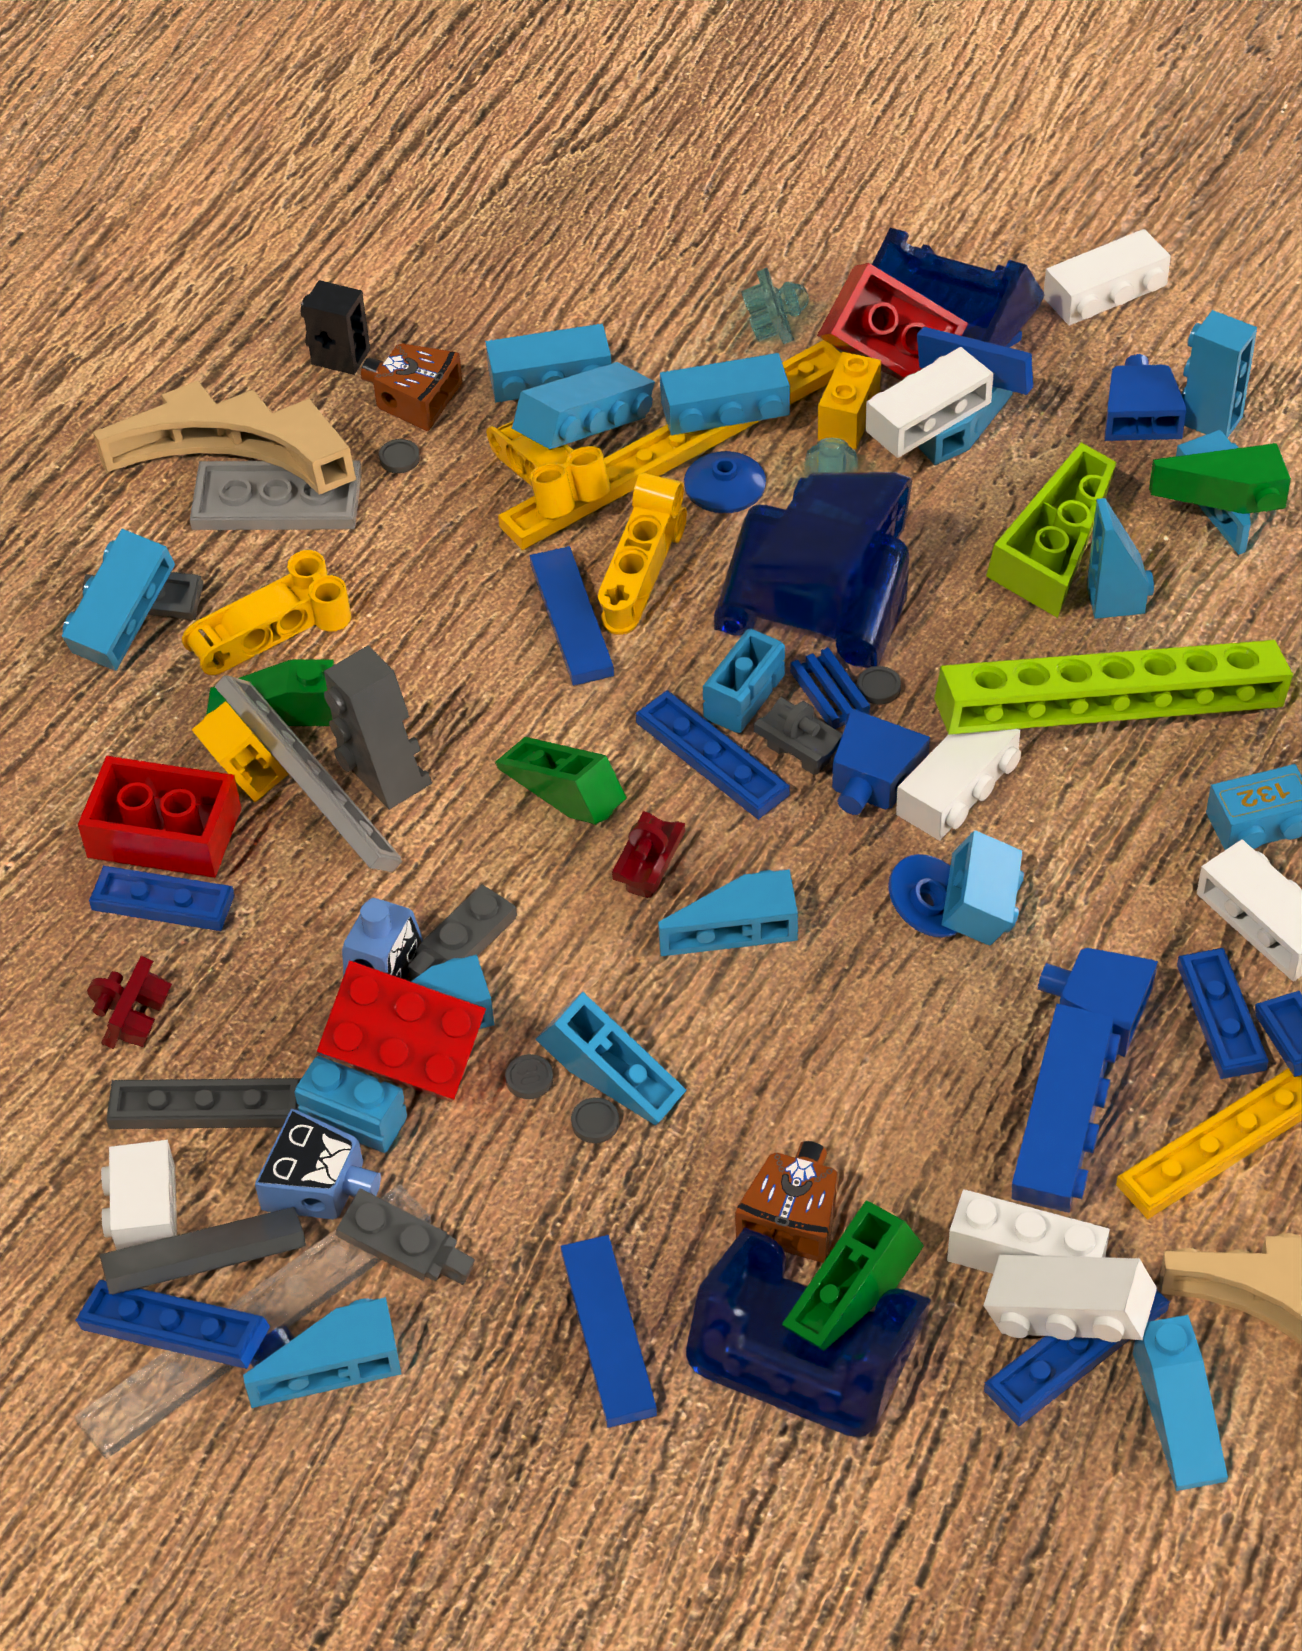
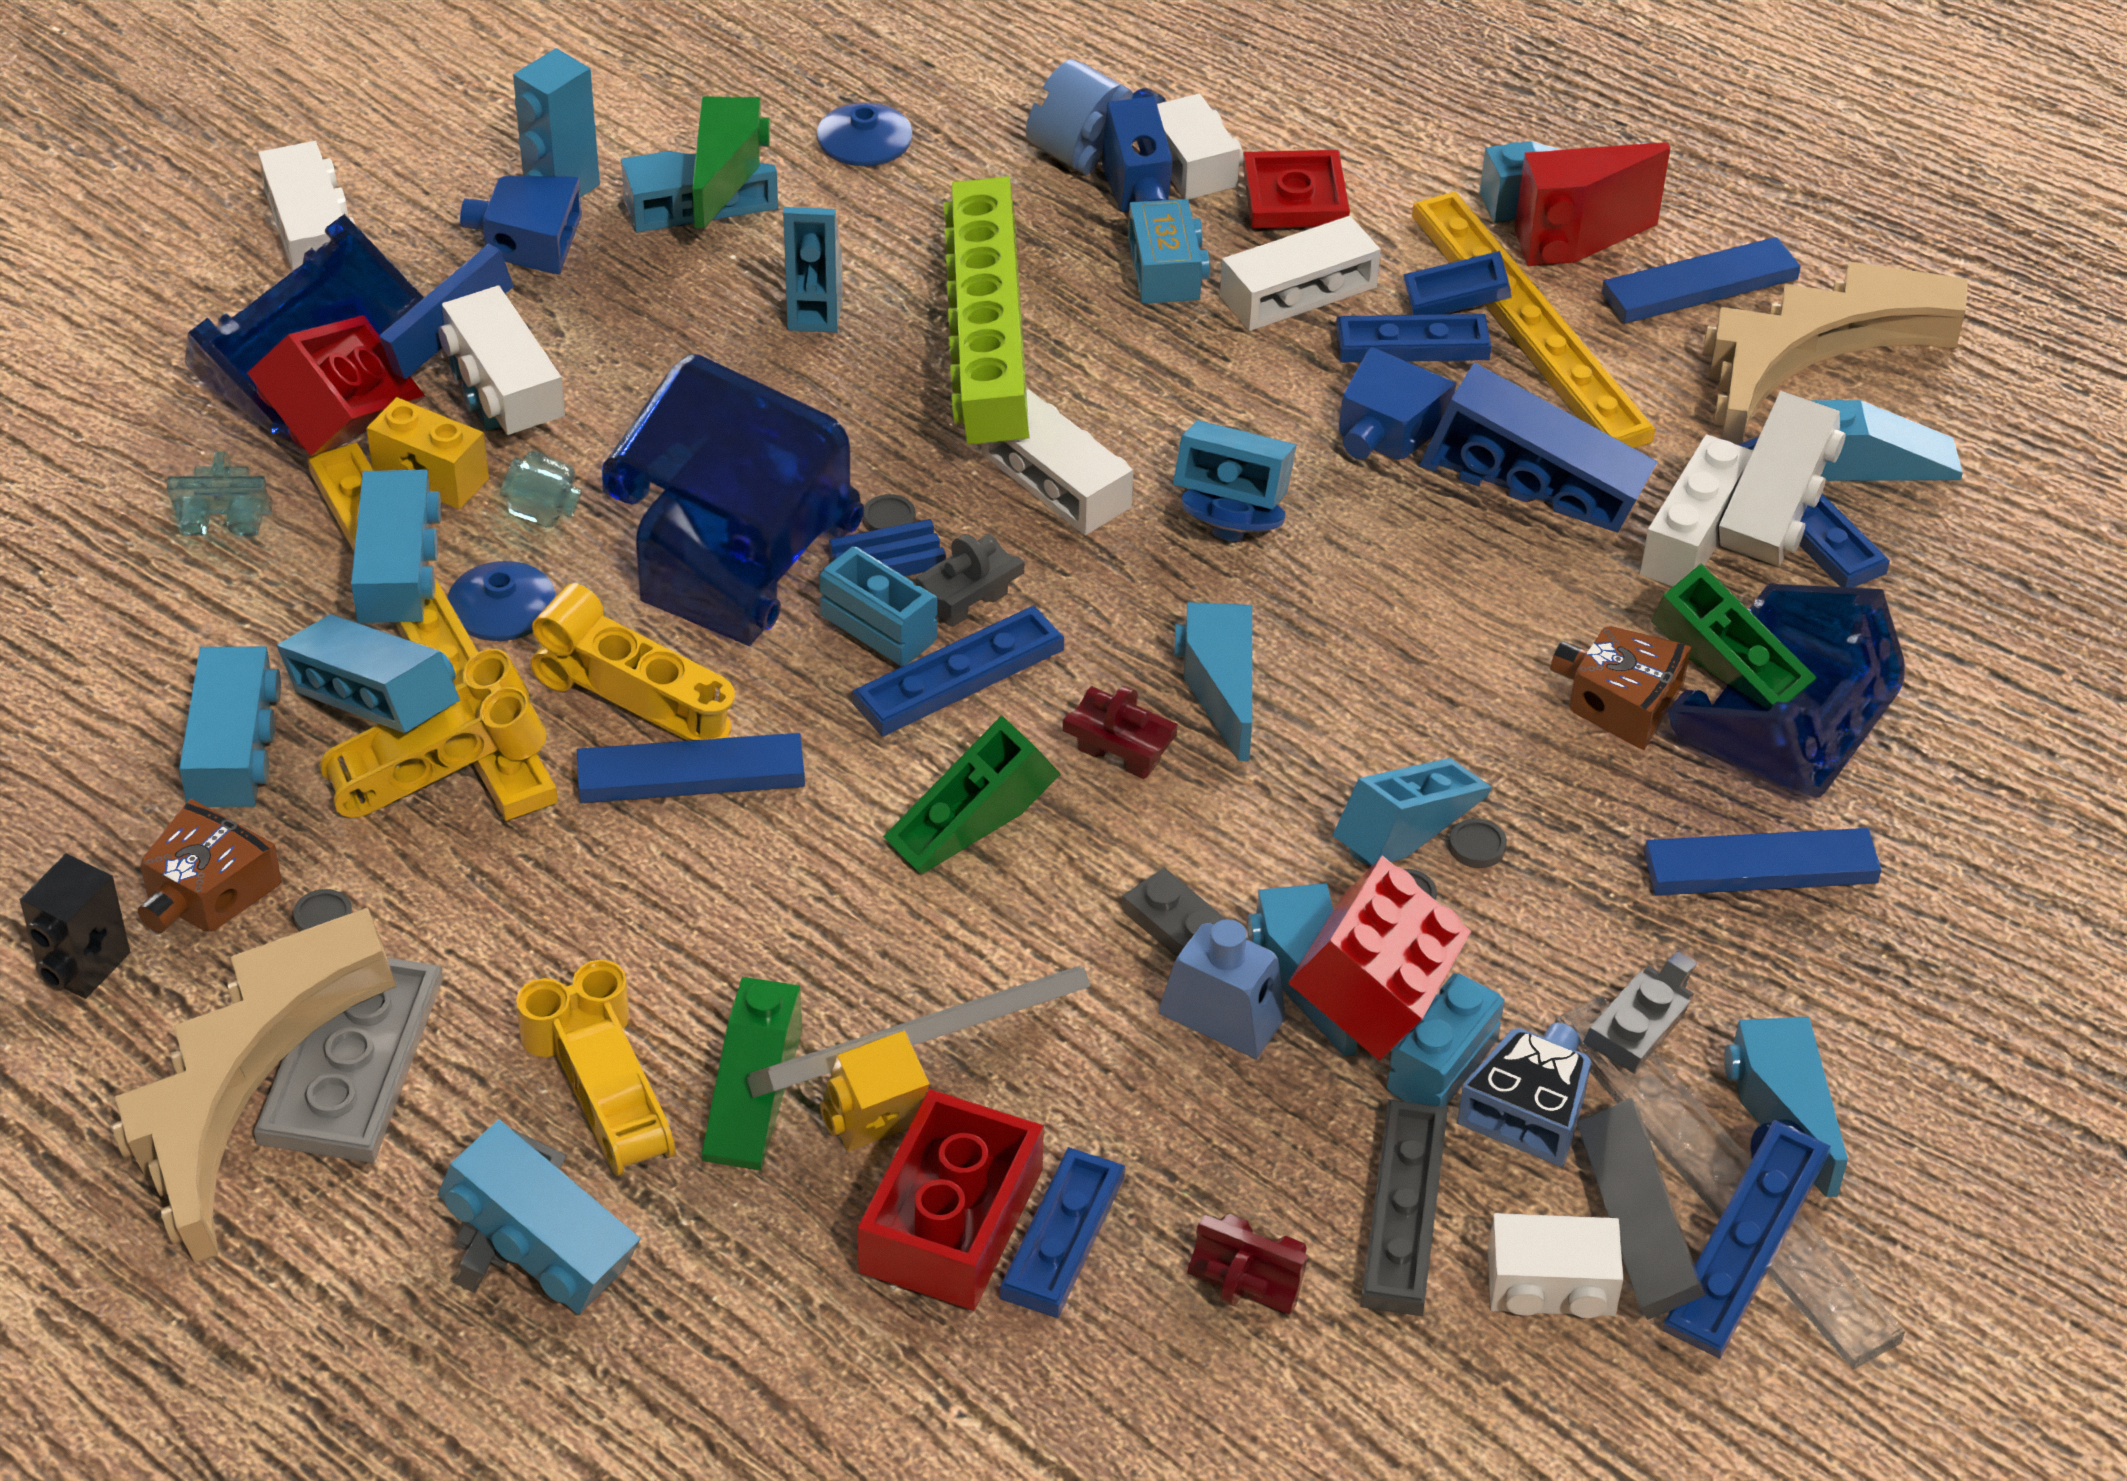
camera: 85 degrees left, 5 degrees down
dark grey wedge [324,645,432,810] -> none
blue torso [832,709,930,815] -> none
lime wedge [986,442,1117,618] -> none

